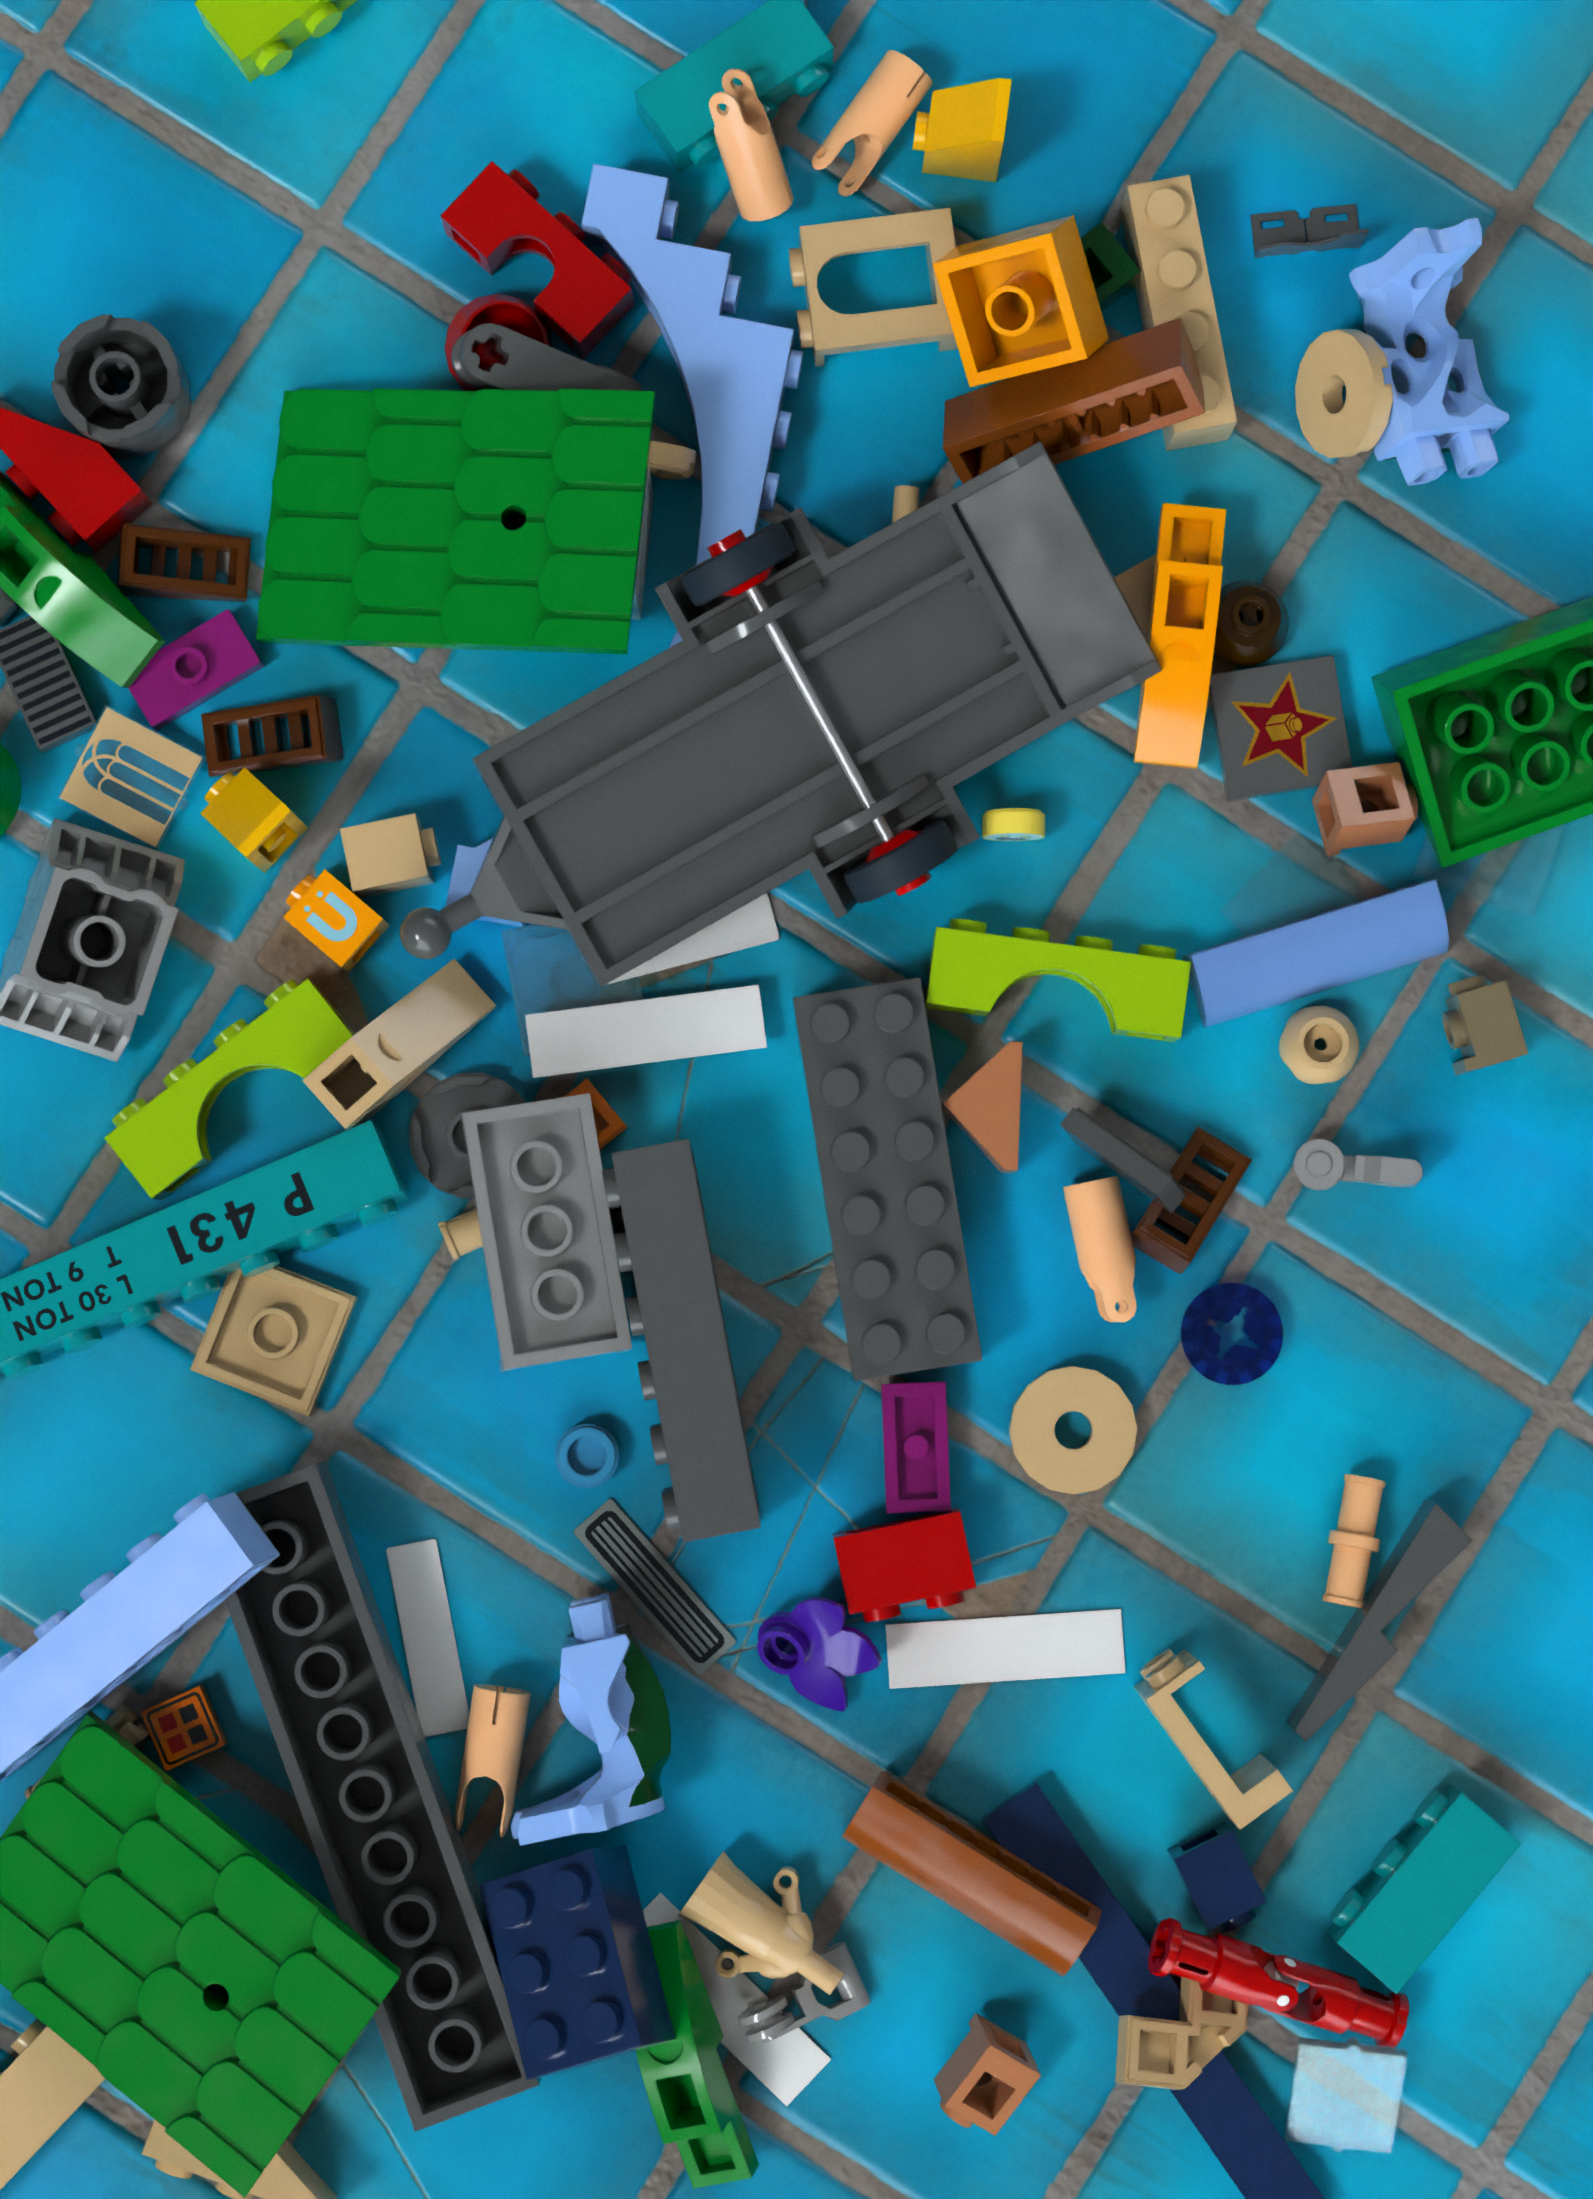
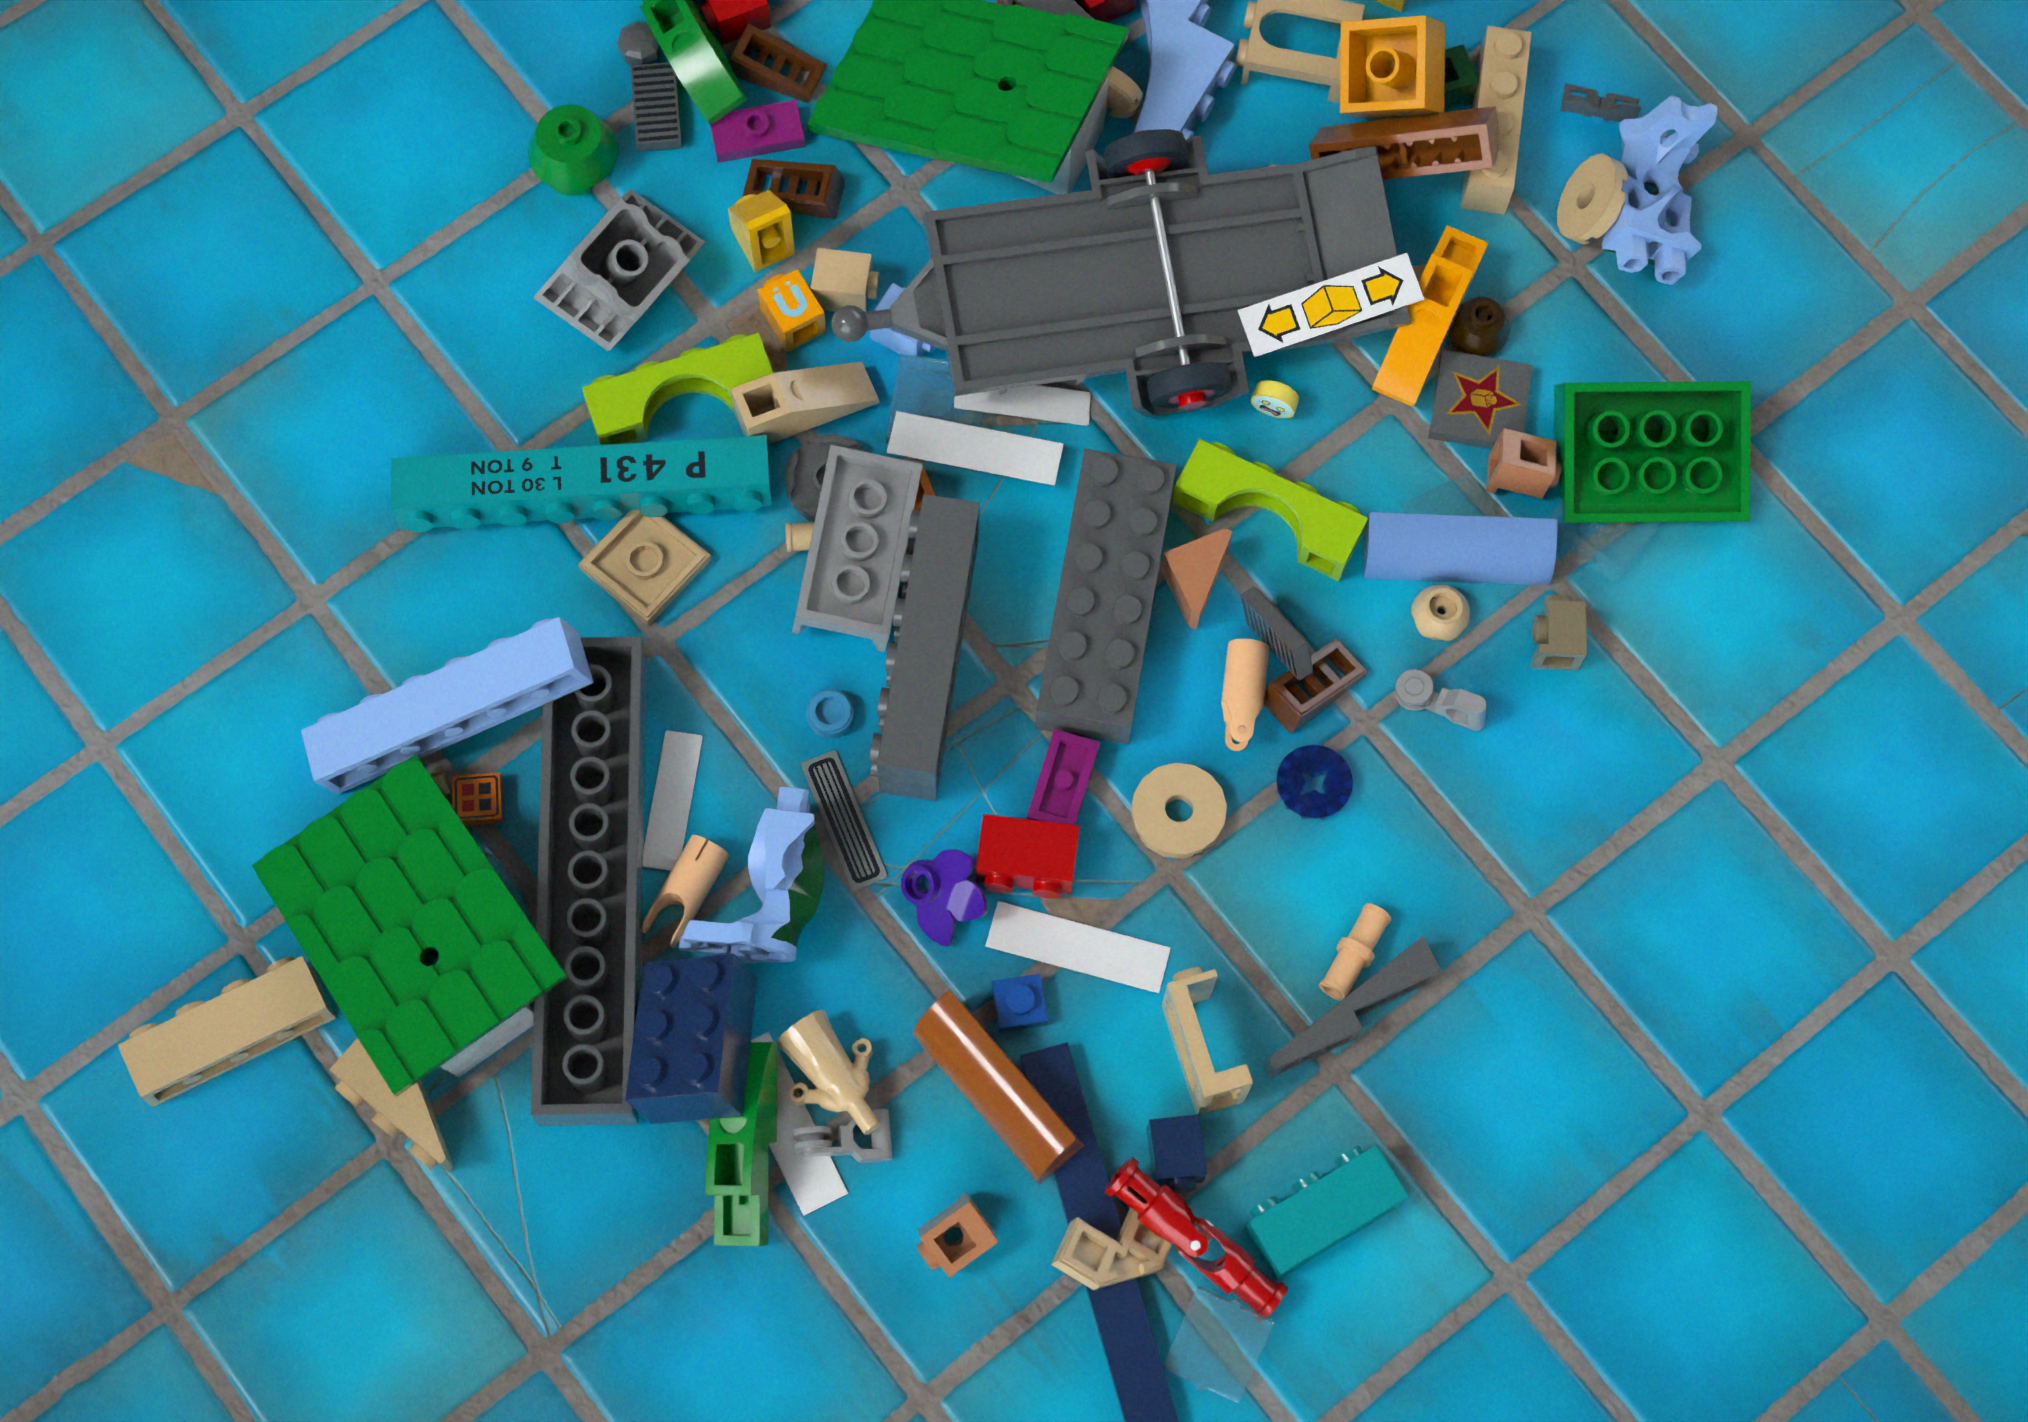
camera: 20 degrees right, 15 degrees down
piece [57,705,206,850] -> none
none -> blue plate [992,974,1048,1033]
none -> sticker [1237,253,1424,357]

